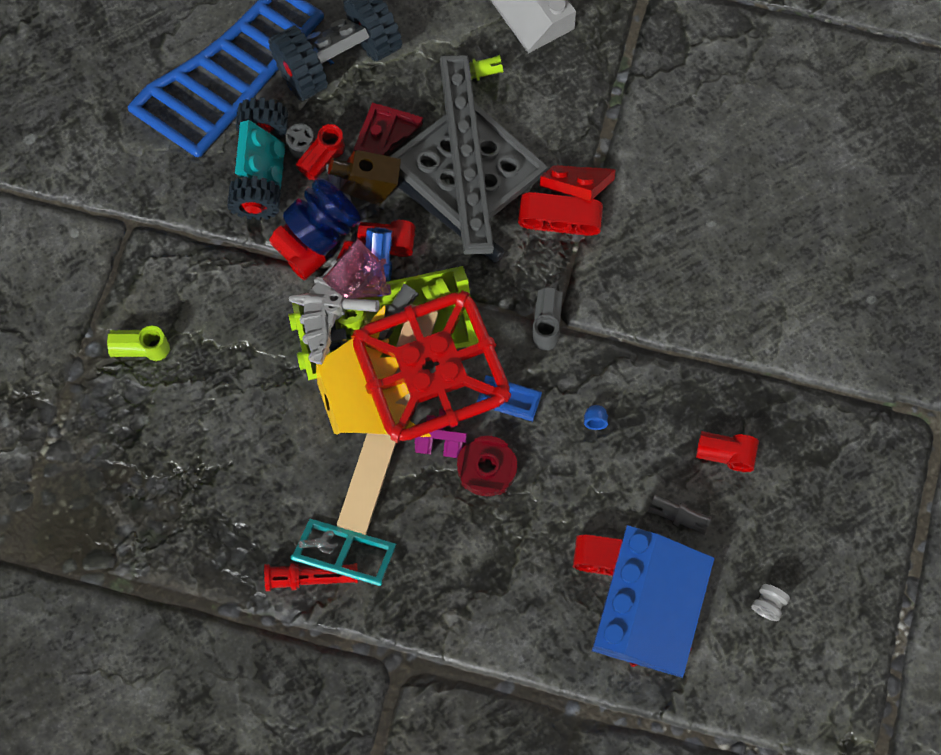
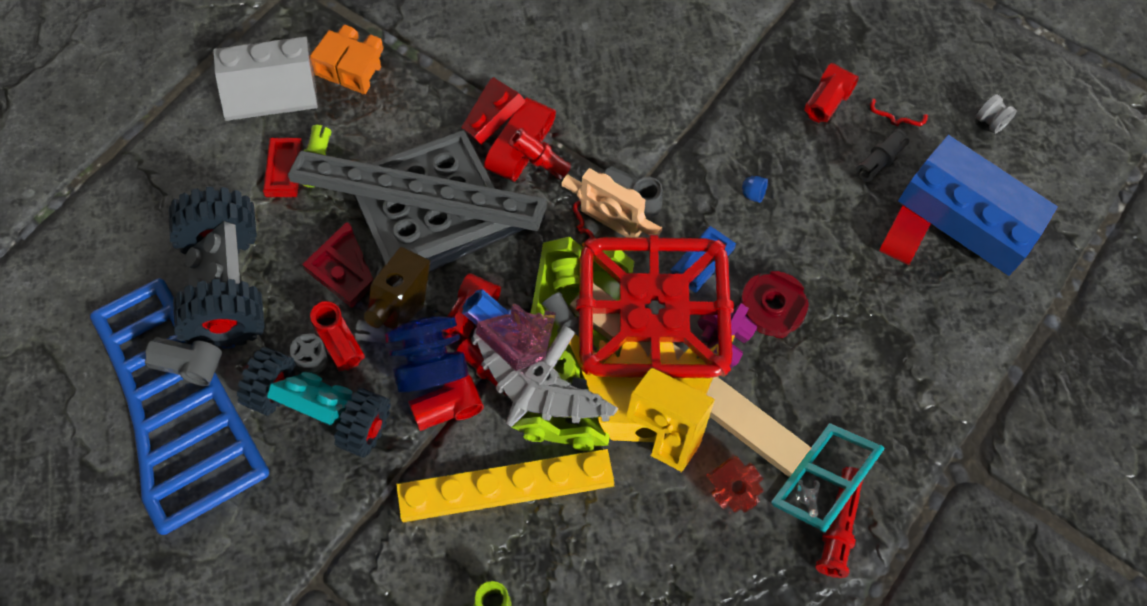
camera: 70 degrees left, 5 degrees down
none -> dark grey piece [145,337,222,386]
none -> red tile [263,138,303,197]
none -> orange hips [310,24,383,95]
none -> yellow plate [397,449,614,522]
none -> red pin [510,128,571,180]
none -> light nougat plate [561,168,662,237]
none -> red piece [573,200,595,239]
none -> yellow panel [626,368,715,472]
none -> clear red brick [706,454,764,513]
none -> red piece [870,99,928,126]

